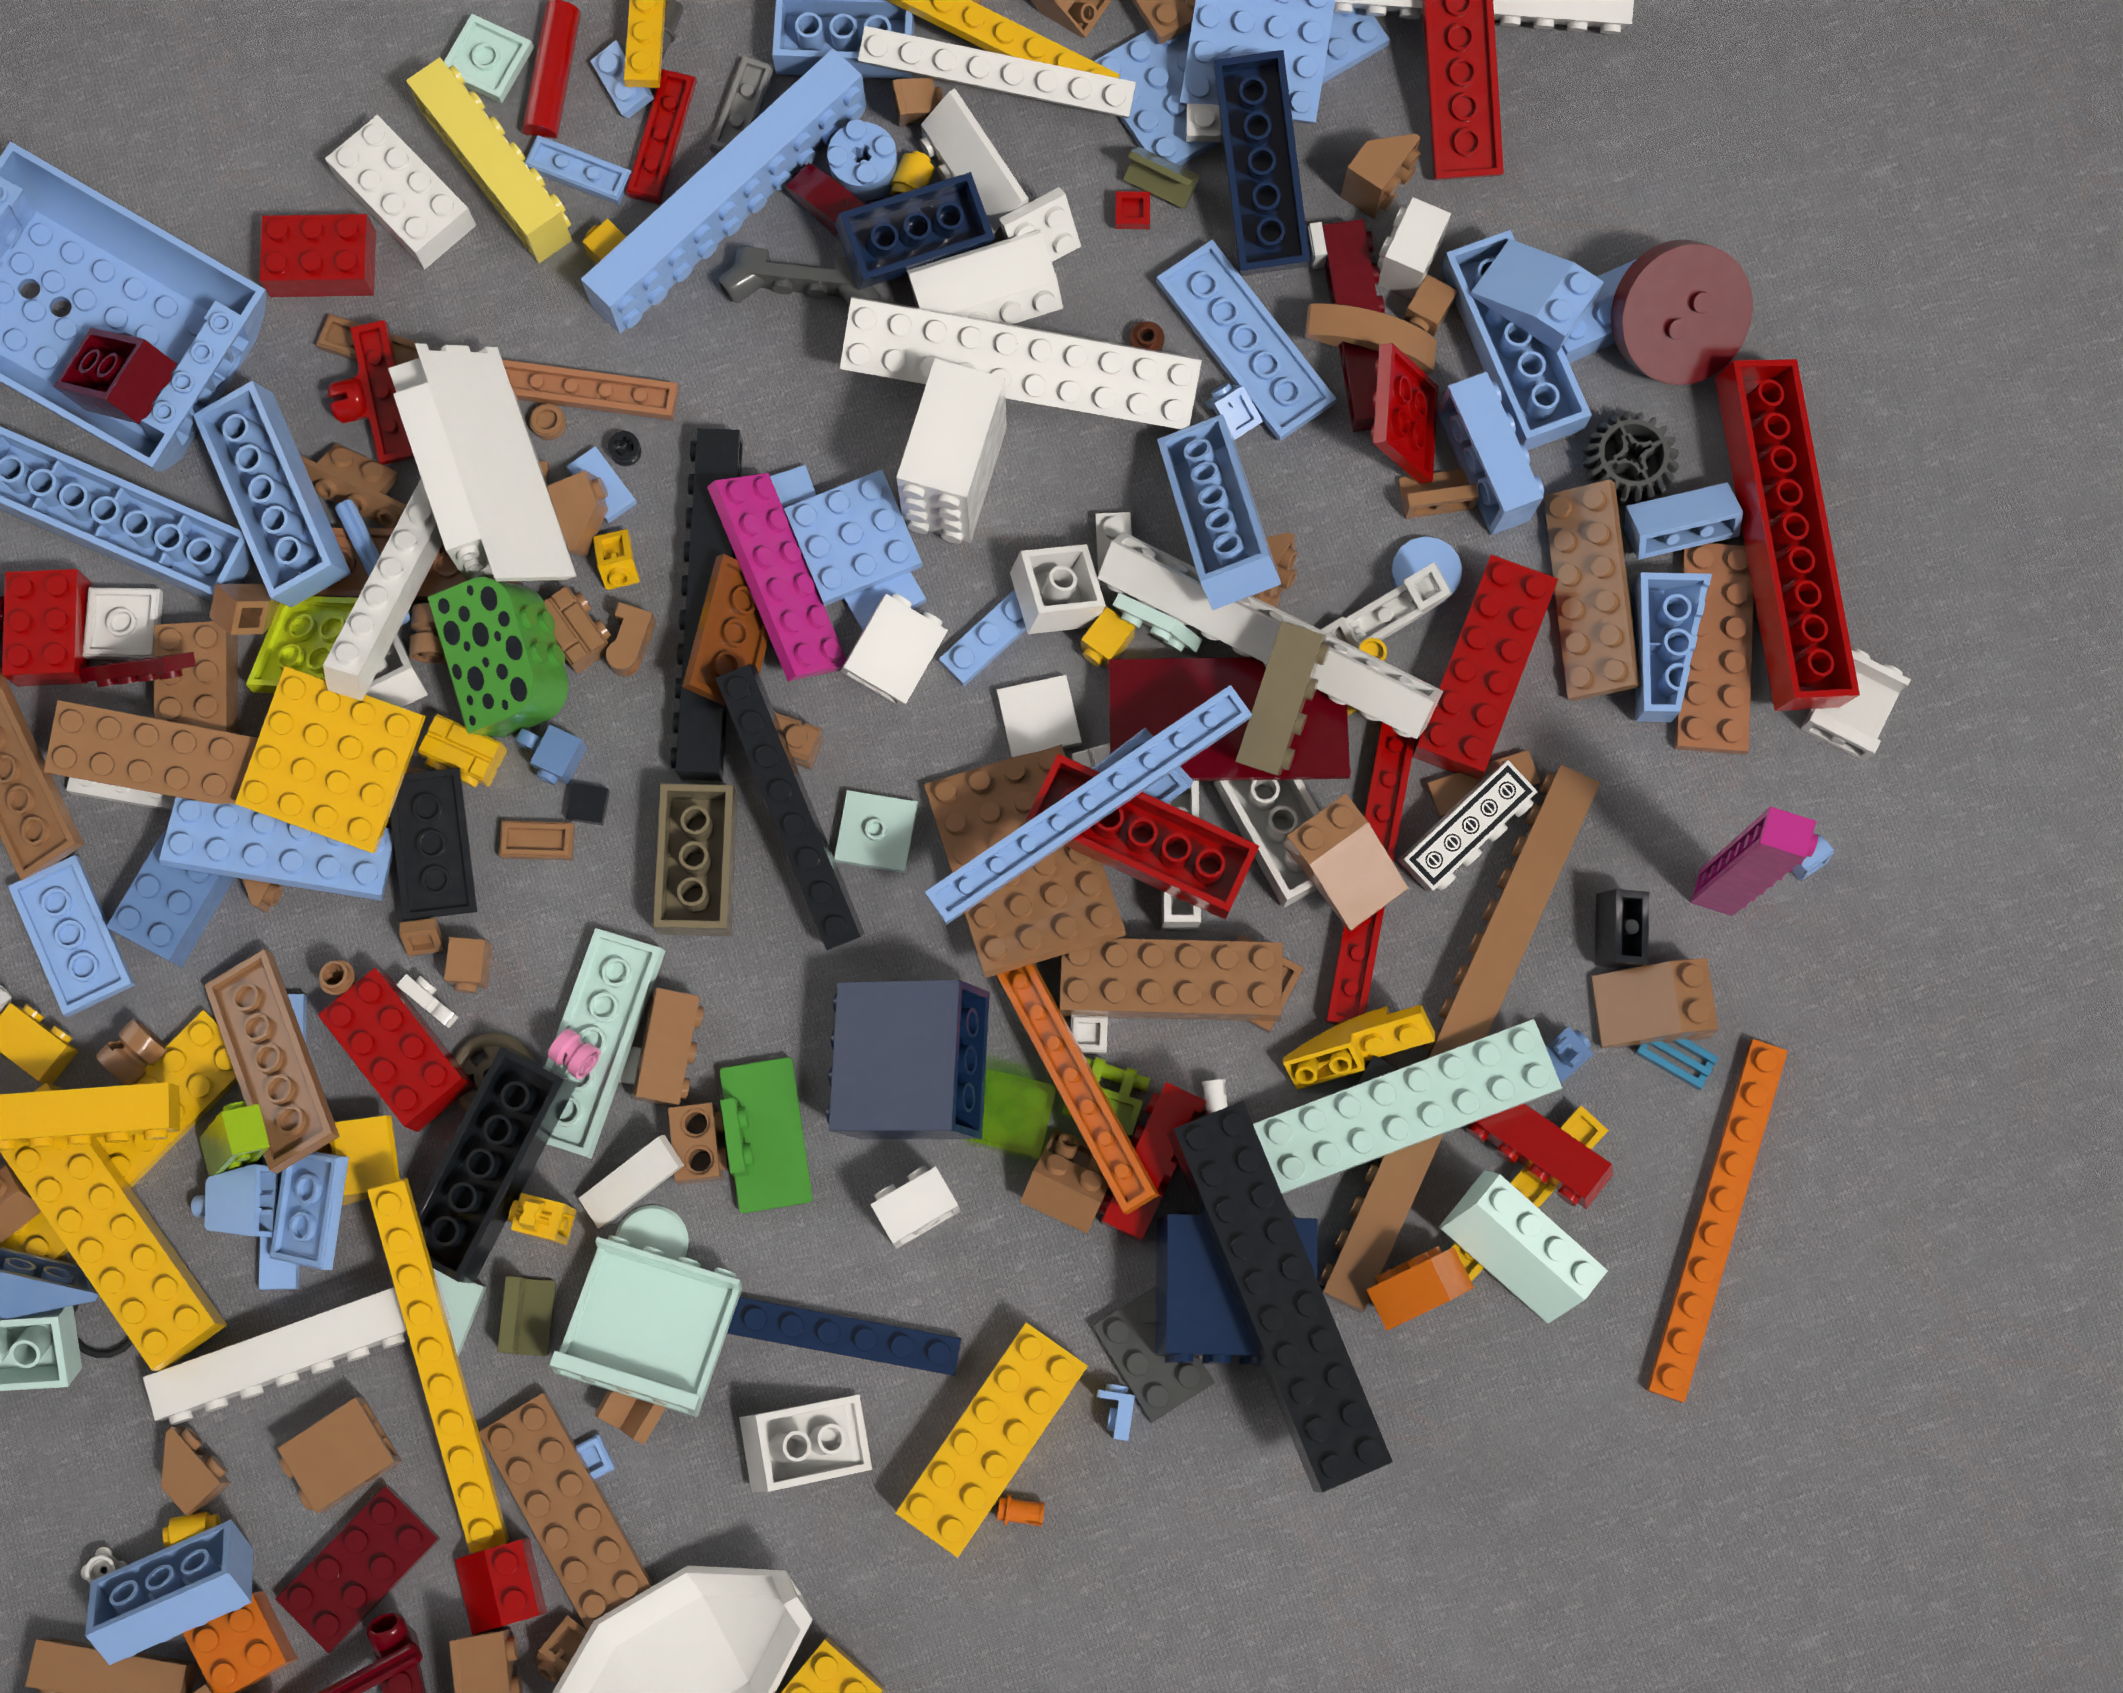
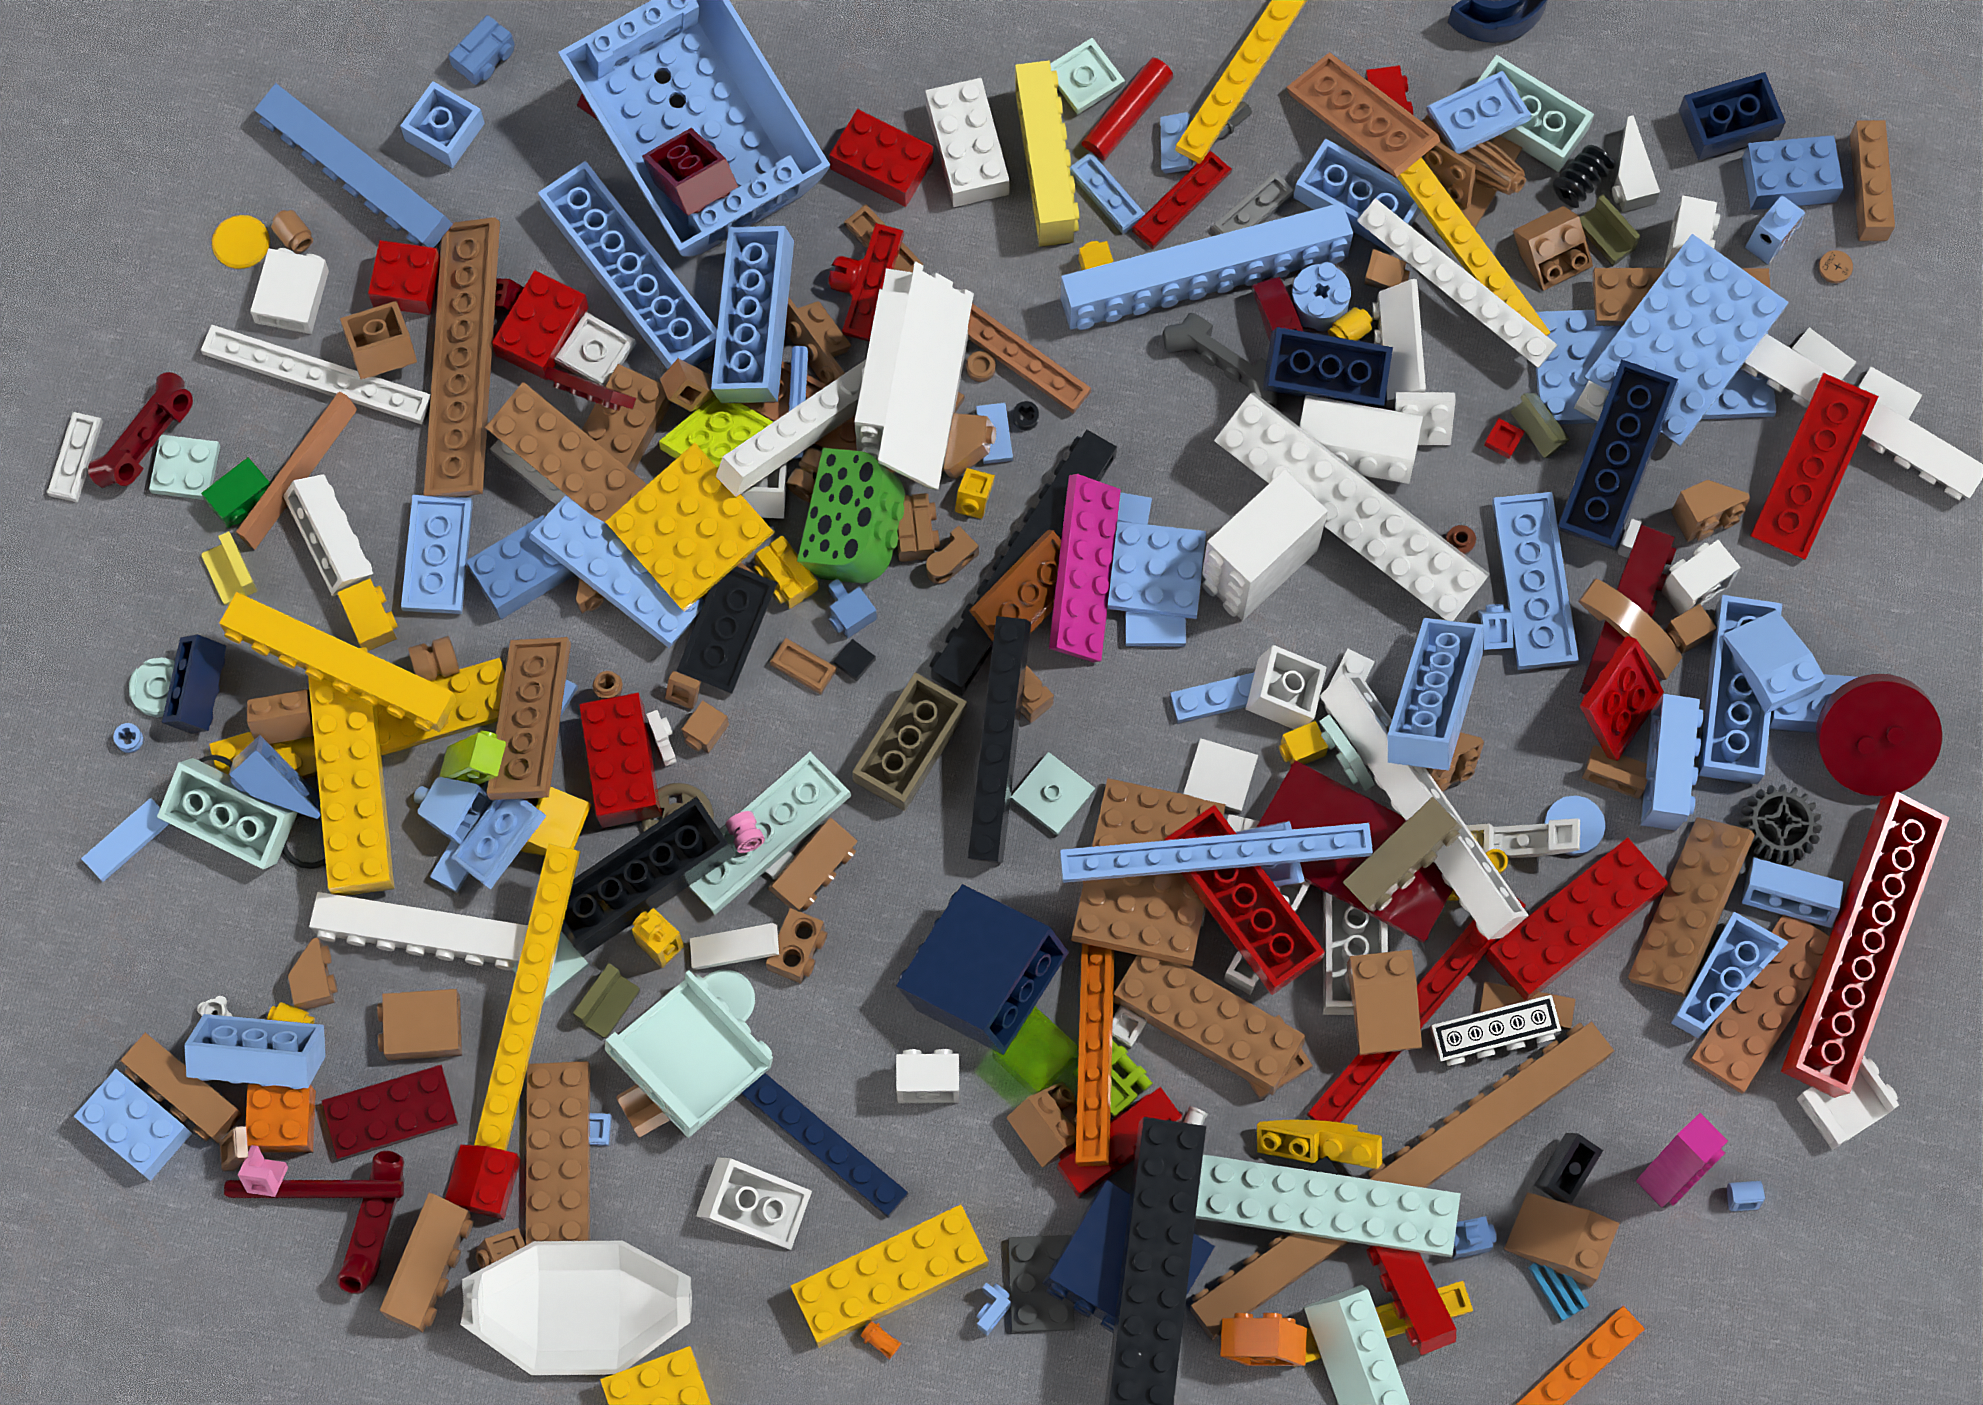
camera: 30 degrees right, 5 degrees down
bright green bracket [720,1057,813,1214] -> none
white brick [840,594,948,707] -> none

